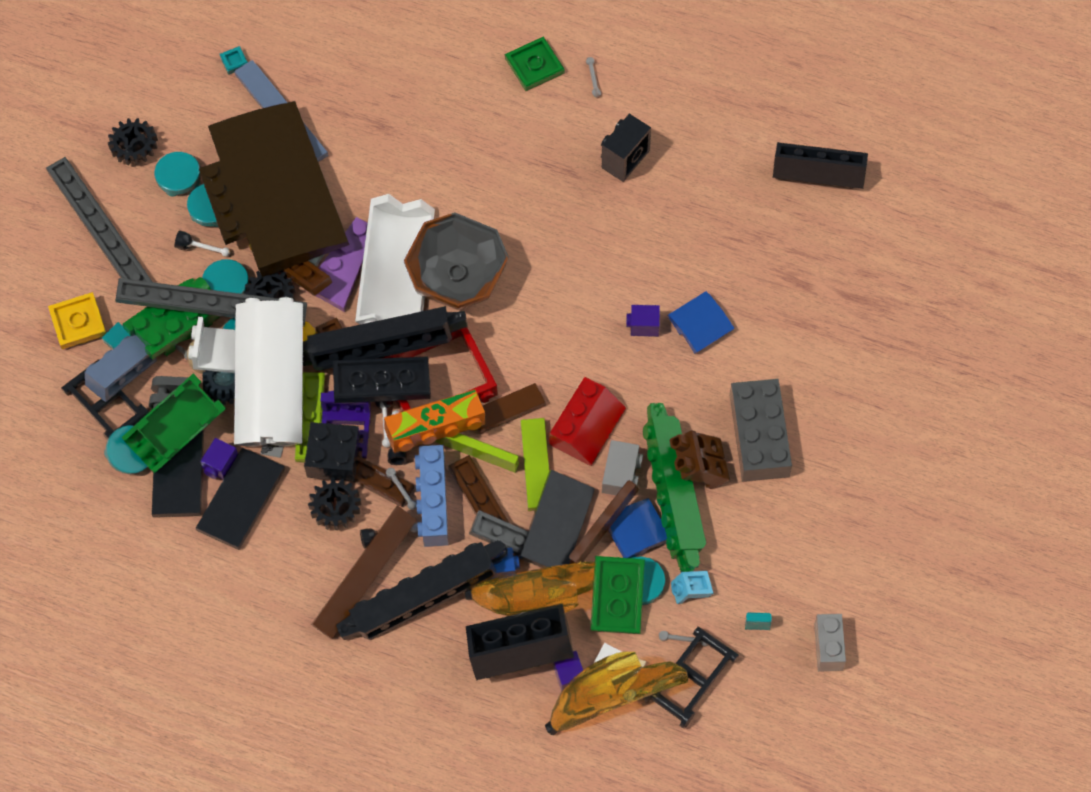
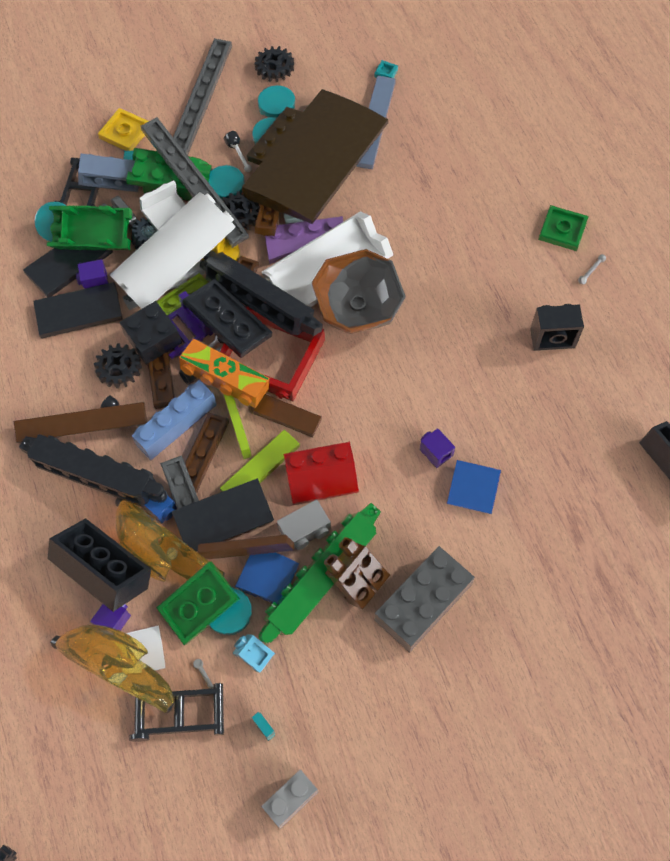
camera: 50 degrees right, 0 degrees up
light grey hinge [386,468,417,510] -> none

